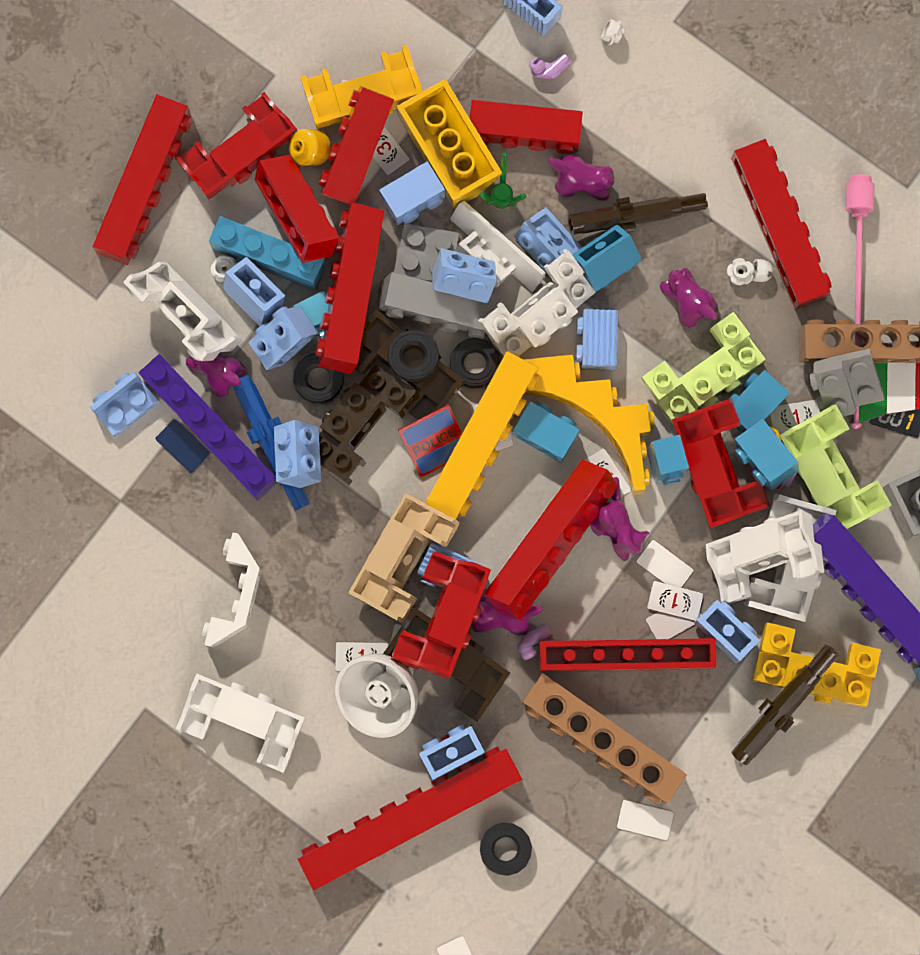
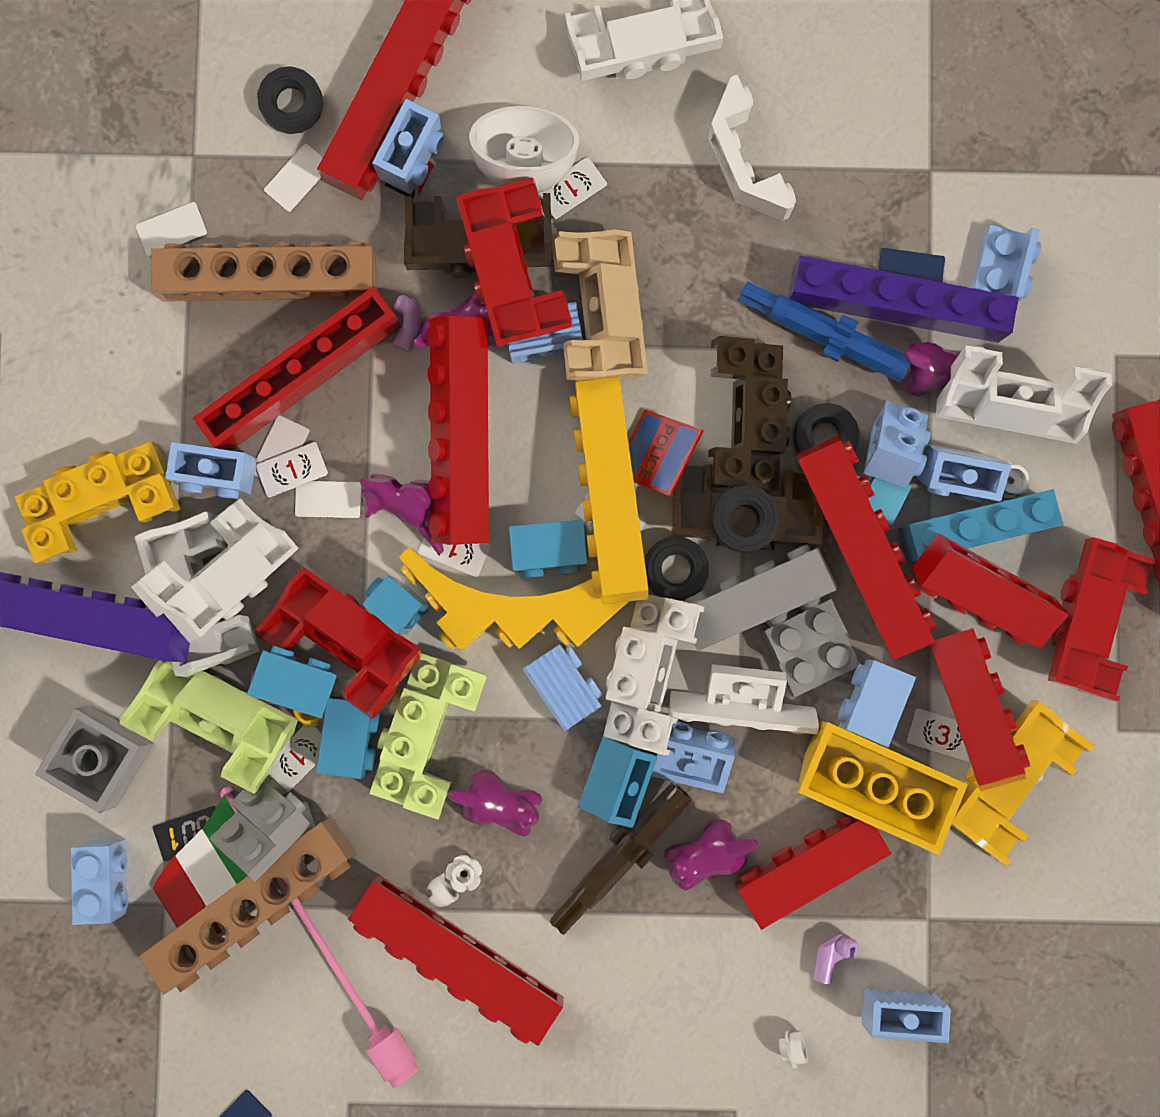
camera: 145 degrees right, 5 degrees up
light blue brick [274,420,321,488] -> none
yellow head [289,129,331,166] -> none
light blue brick [432,248,497,304] -> none
green plant [480,152,526,209] -> none
dark brown piece [731,644,839,765] -> none
none -> white sticker [264,144,323,212]

